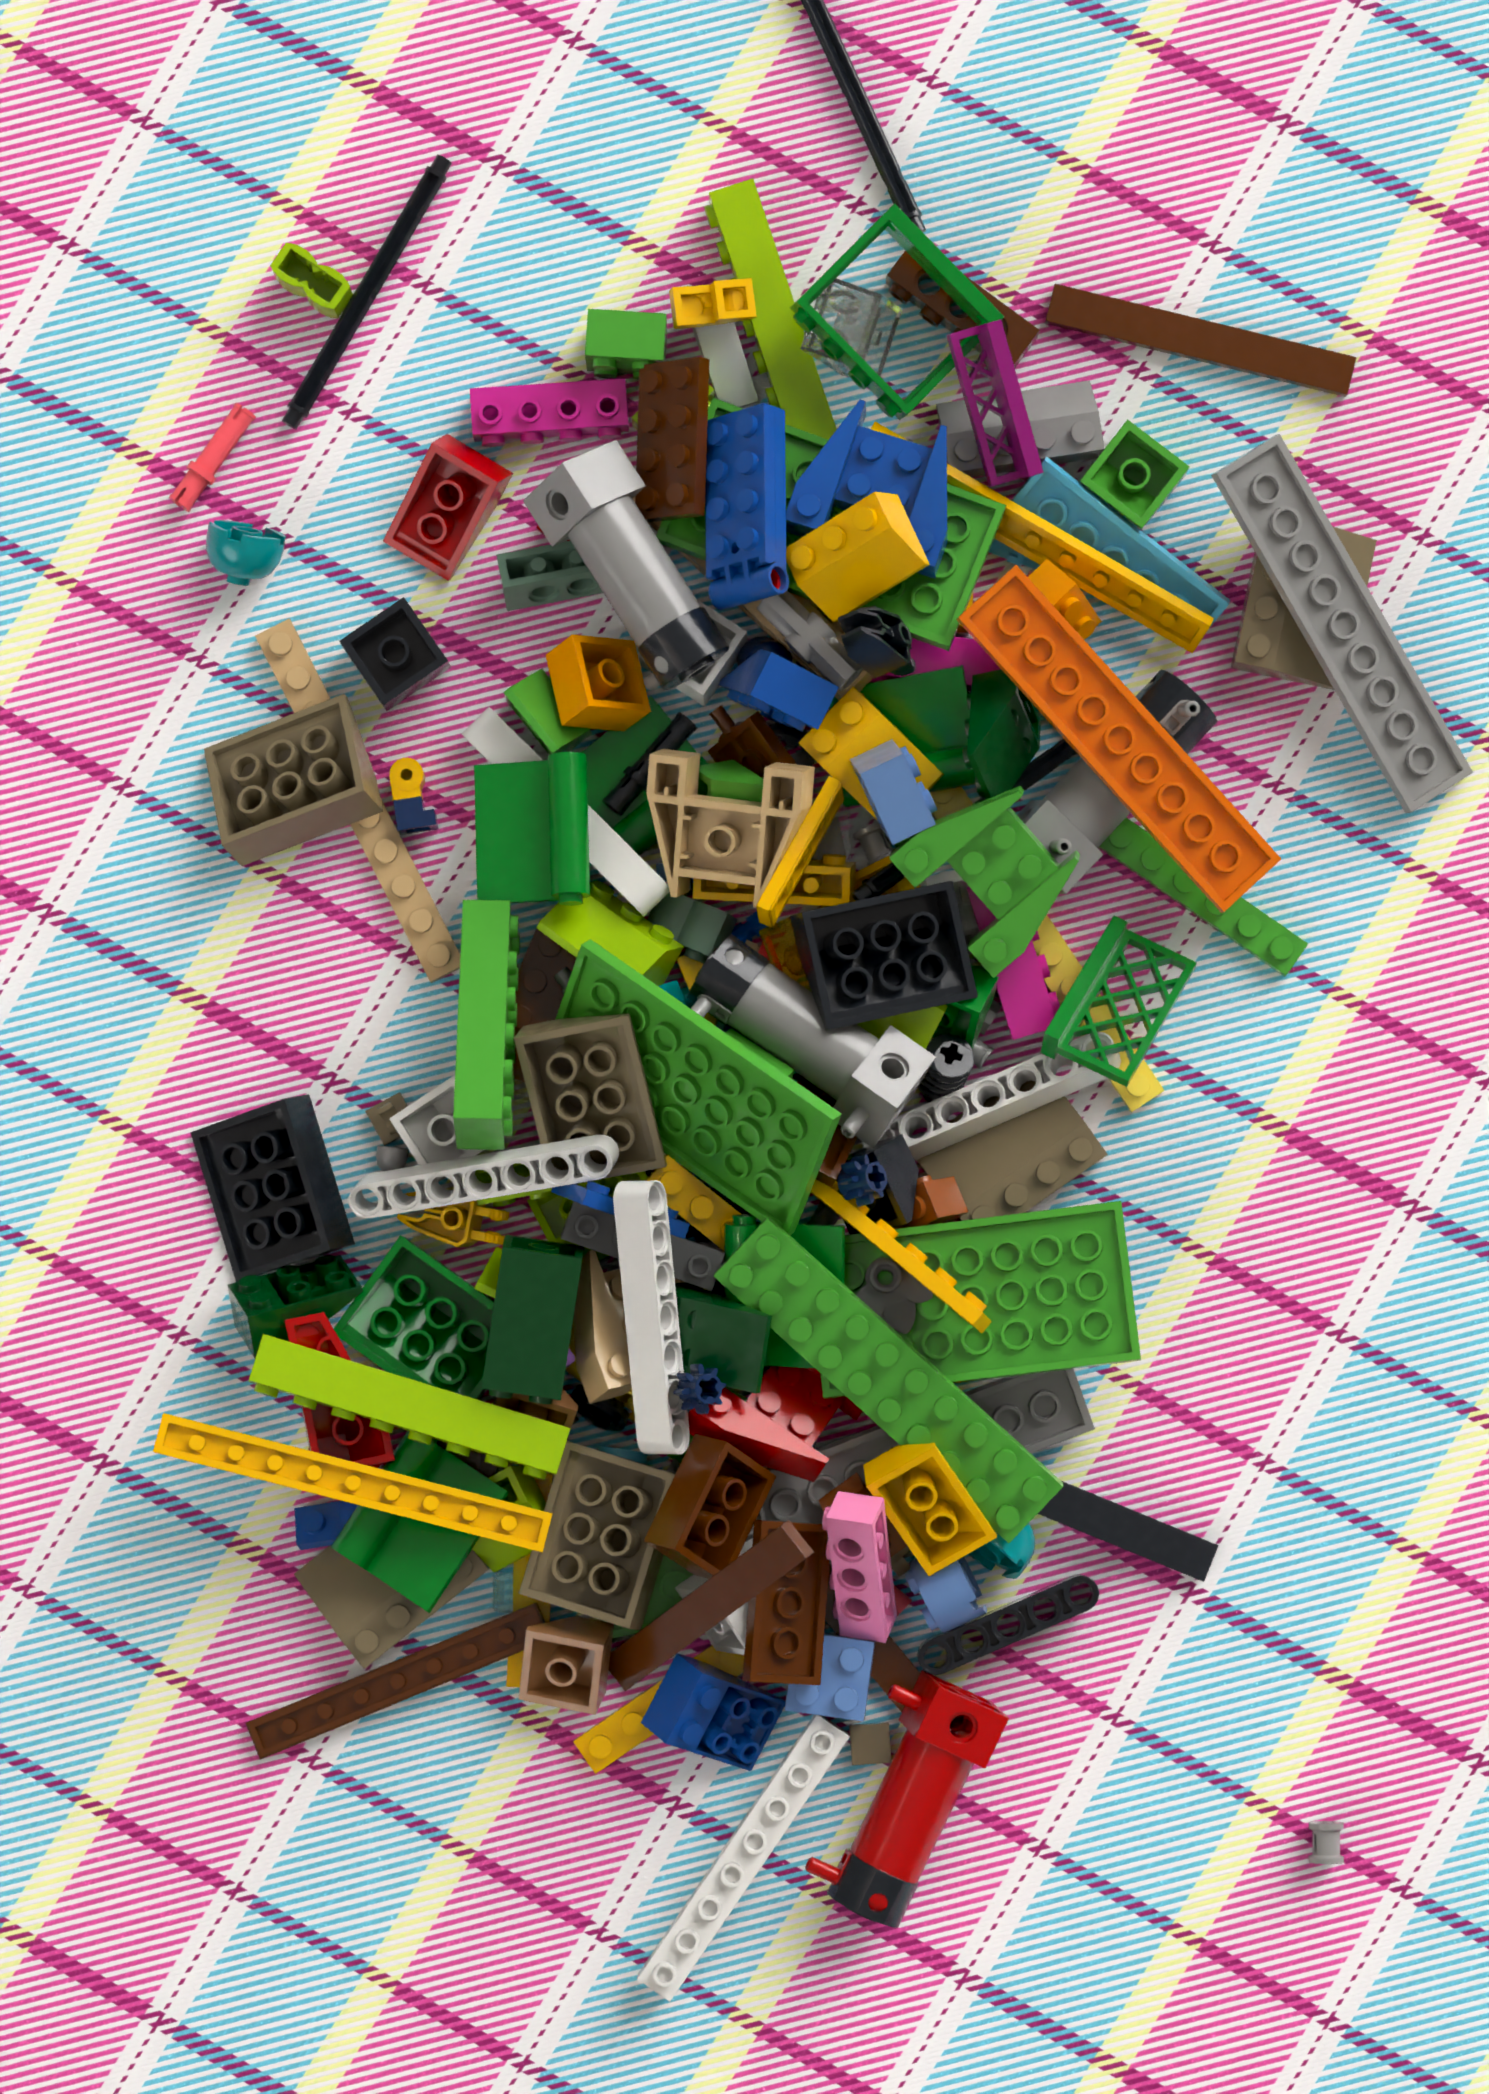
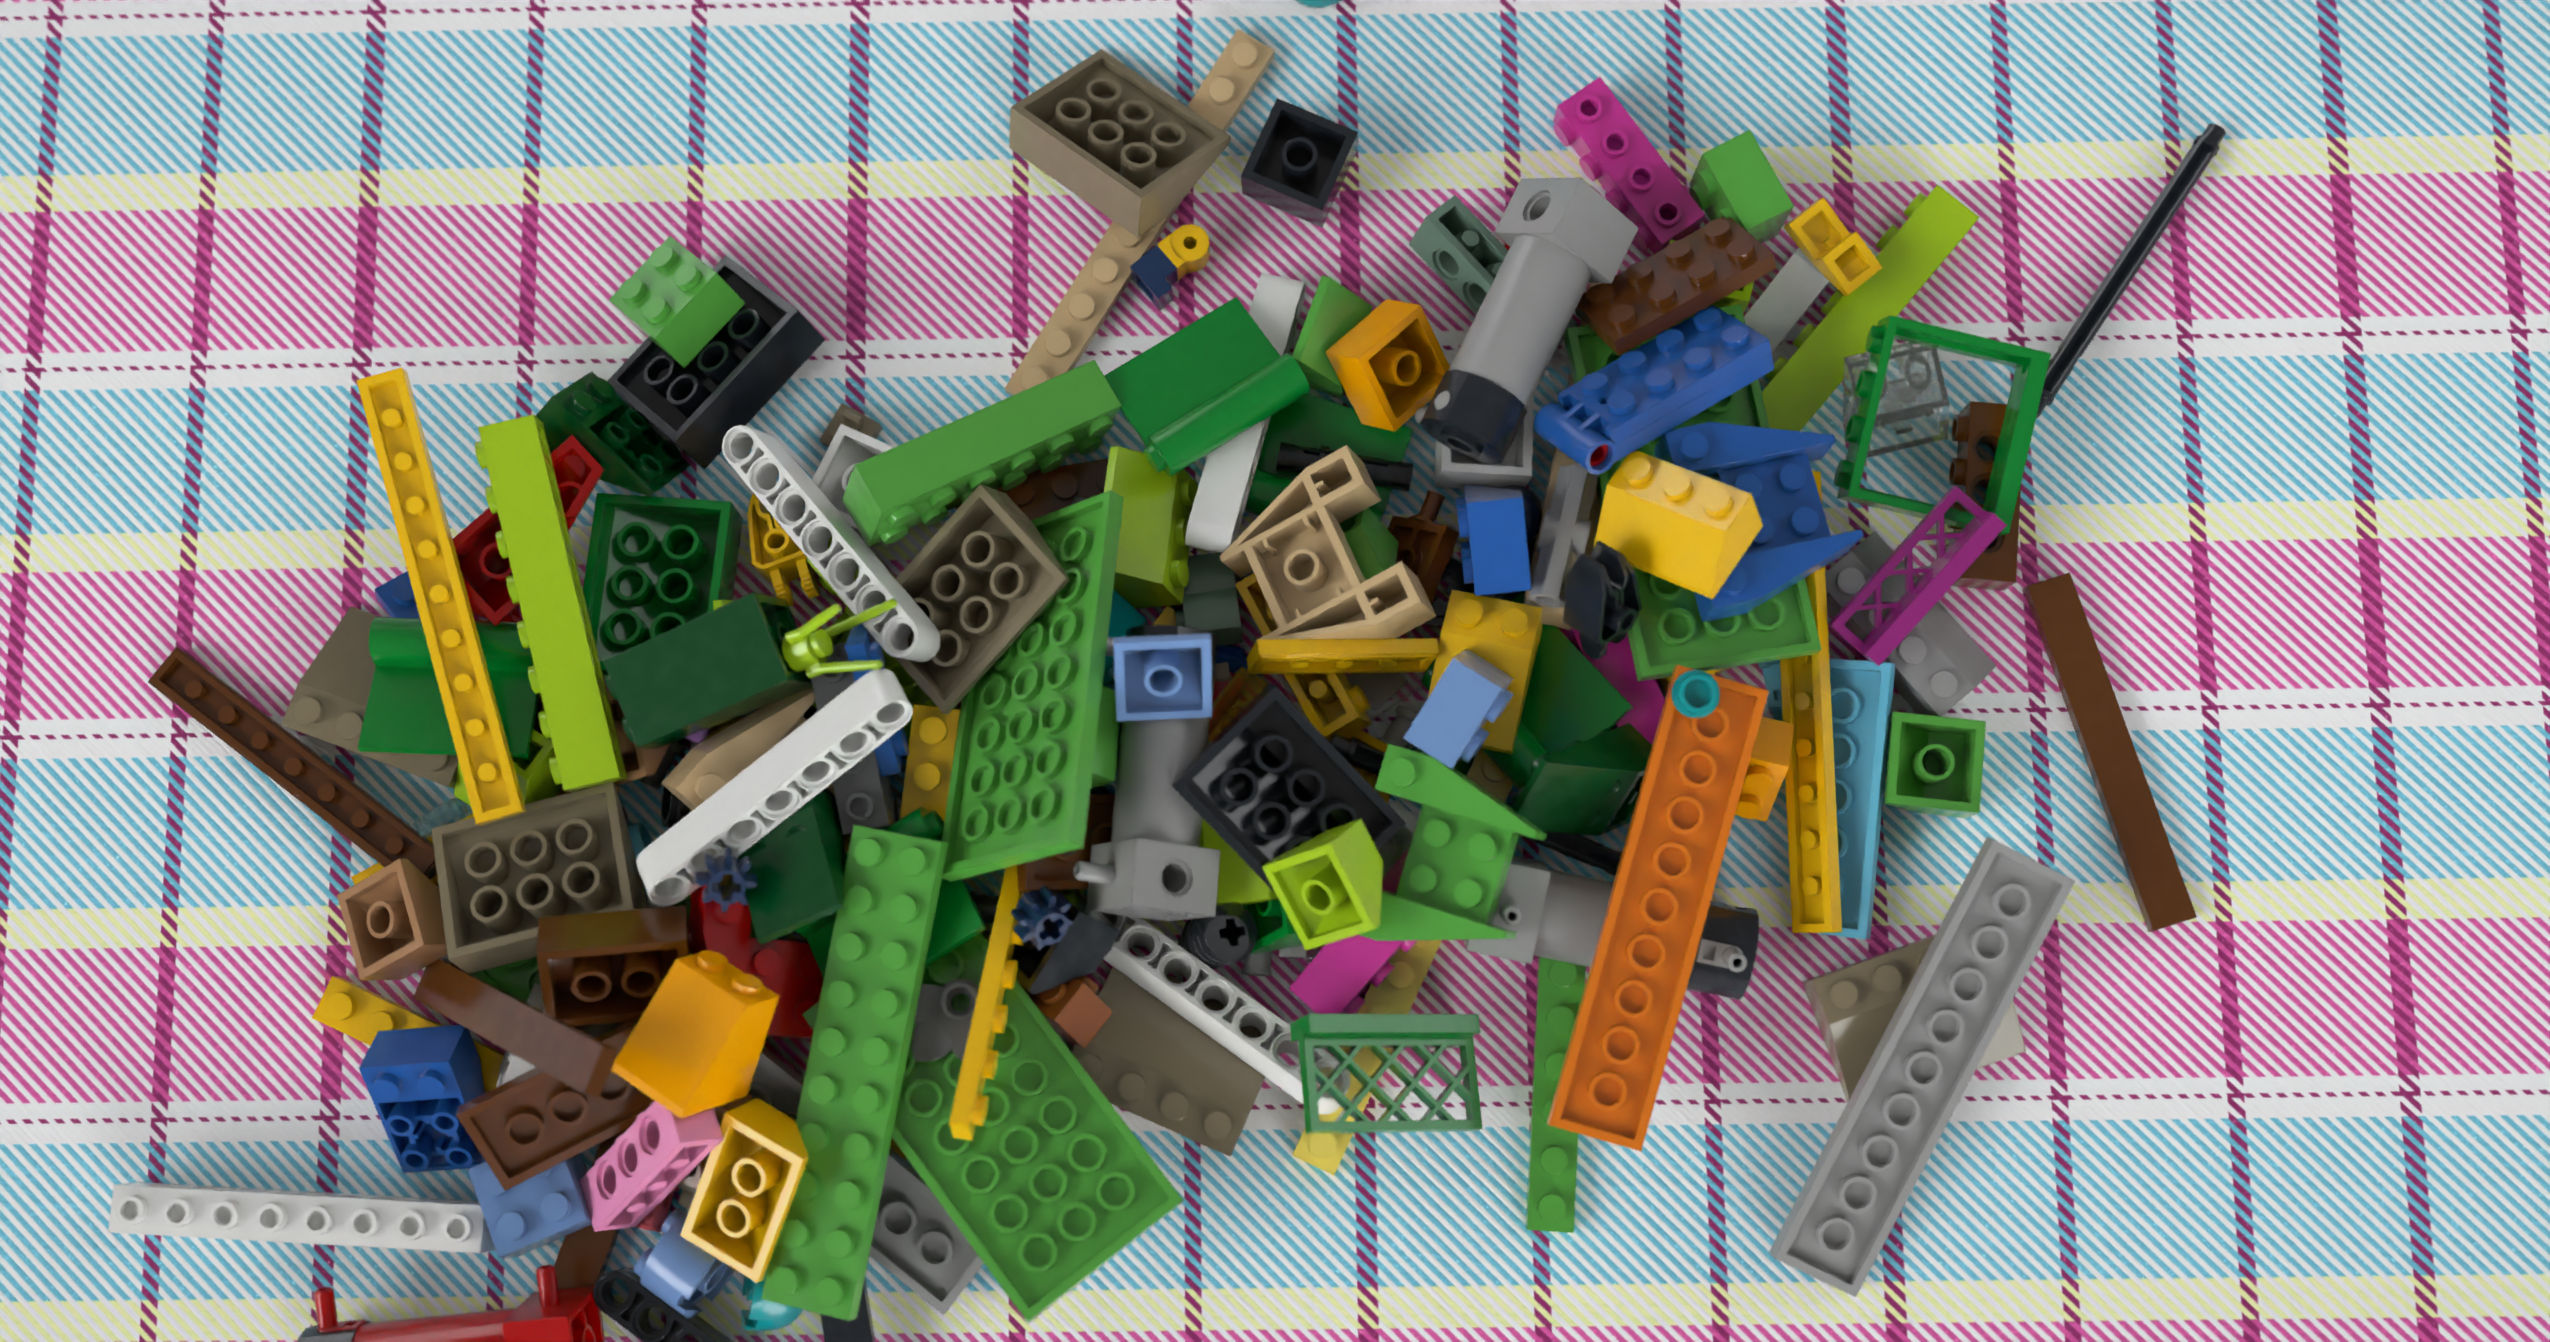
camera: 65 degrees right, 5 degrees down
light grey hinge [376,1146,409,1171] -> none
red slope [383,434,513,581] -> none
dark tan tile [849,1722,891,1765] -> none
none -> bright green brick [609,236,745,368]
none -> light orange slope [612,950,779,1119]
none -> lime plant [782,599,897,679]
none -> medium blue slope [1113,633,1212,721]
none -> lime slope [1262,819,1383,950]
none -> teal plate [1671,670,1720,718]

